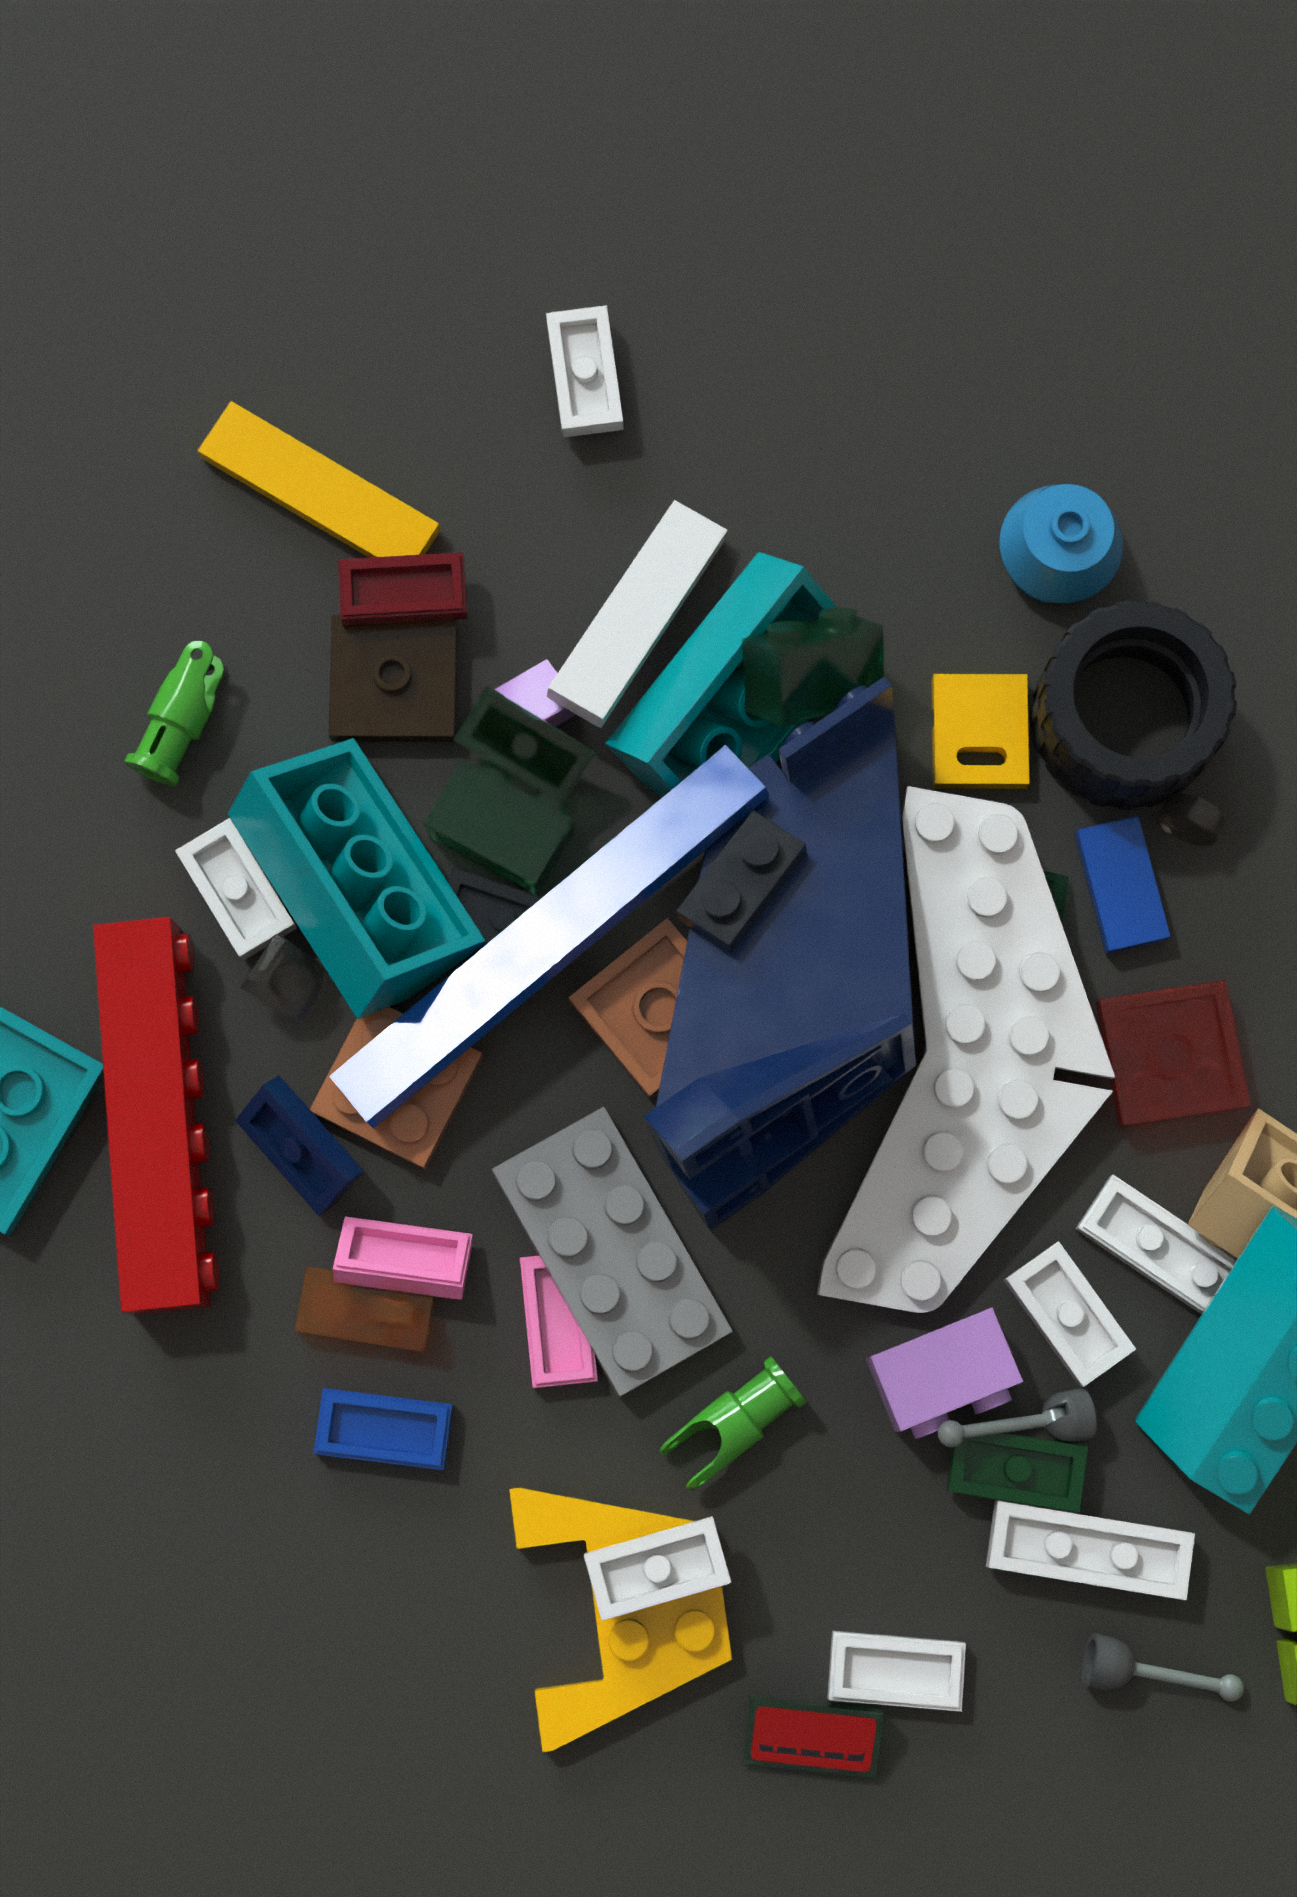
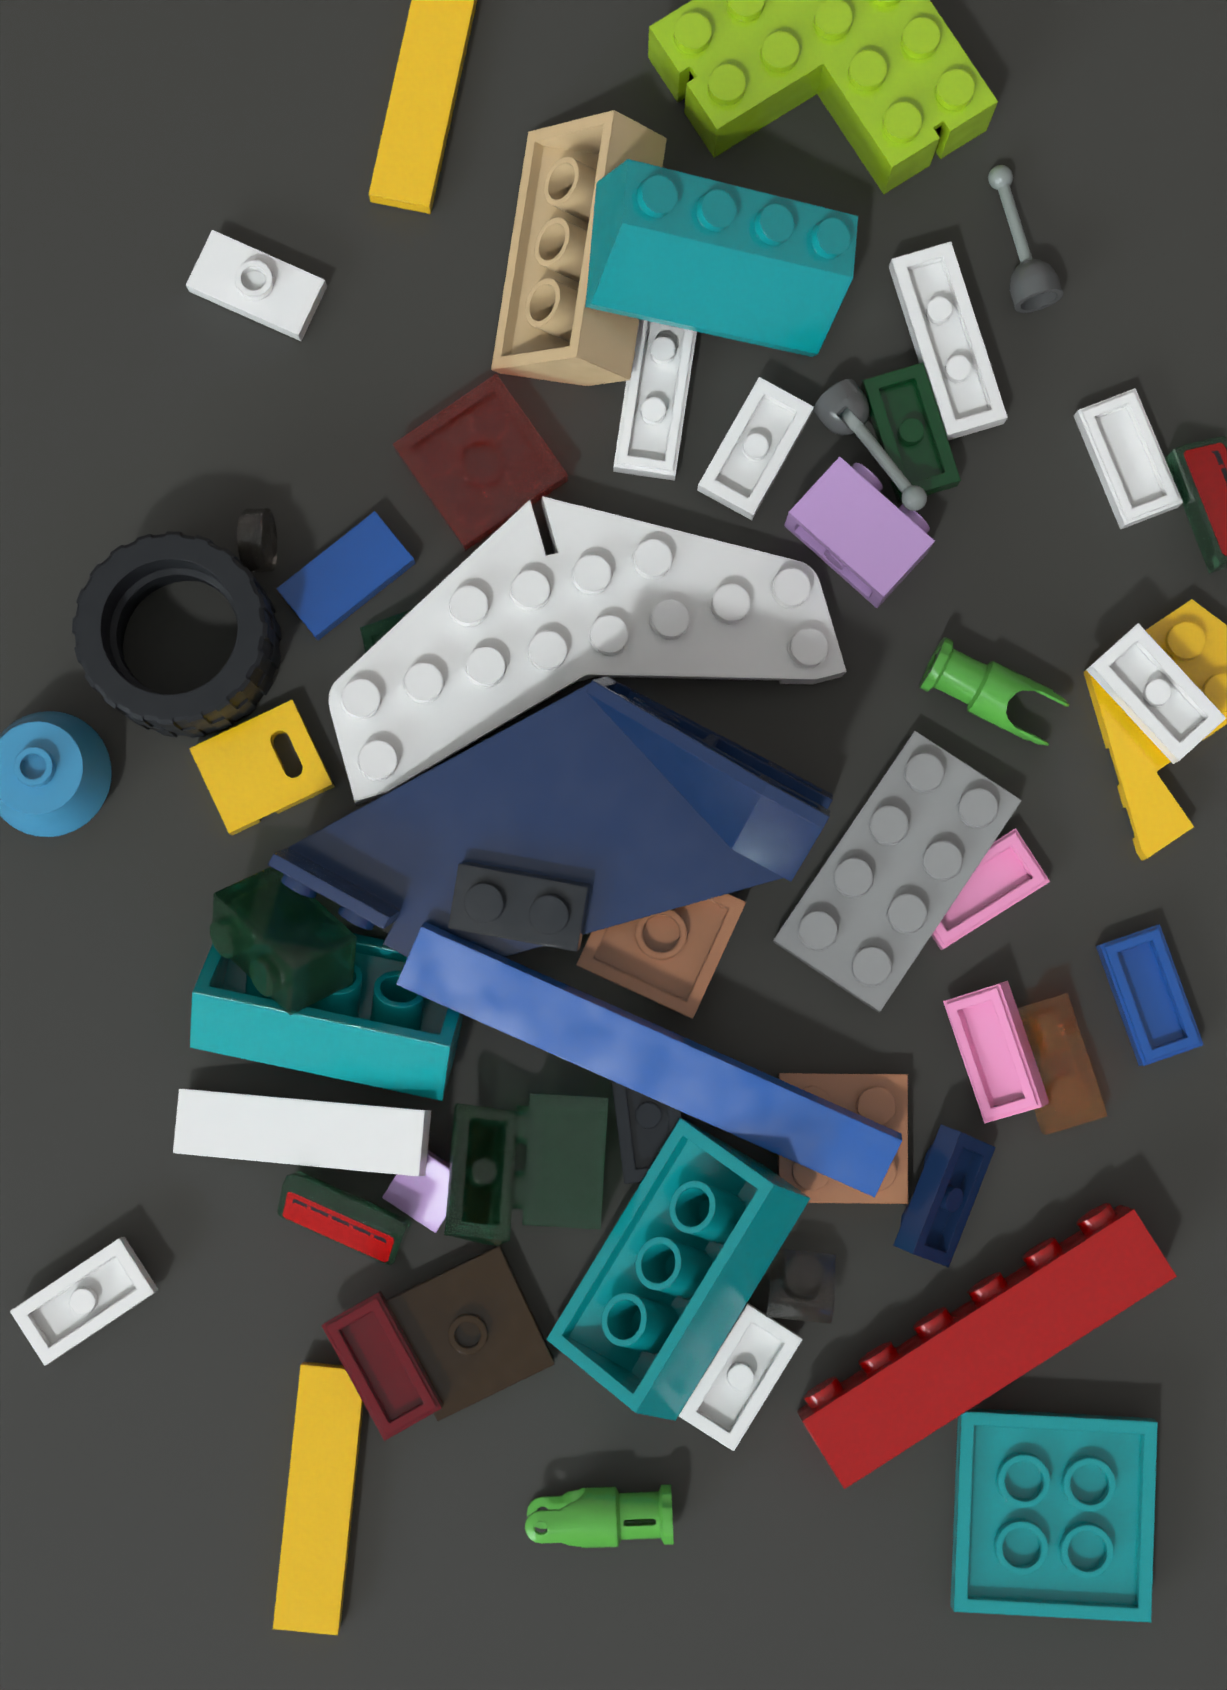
camera: 115 degrees left, 5 degrees up
none -> slope [277,1171,412,1265]

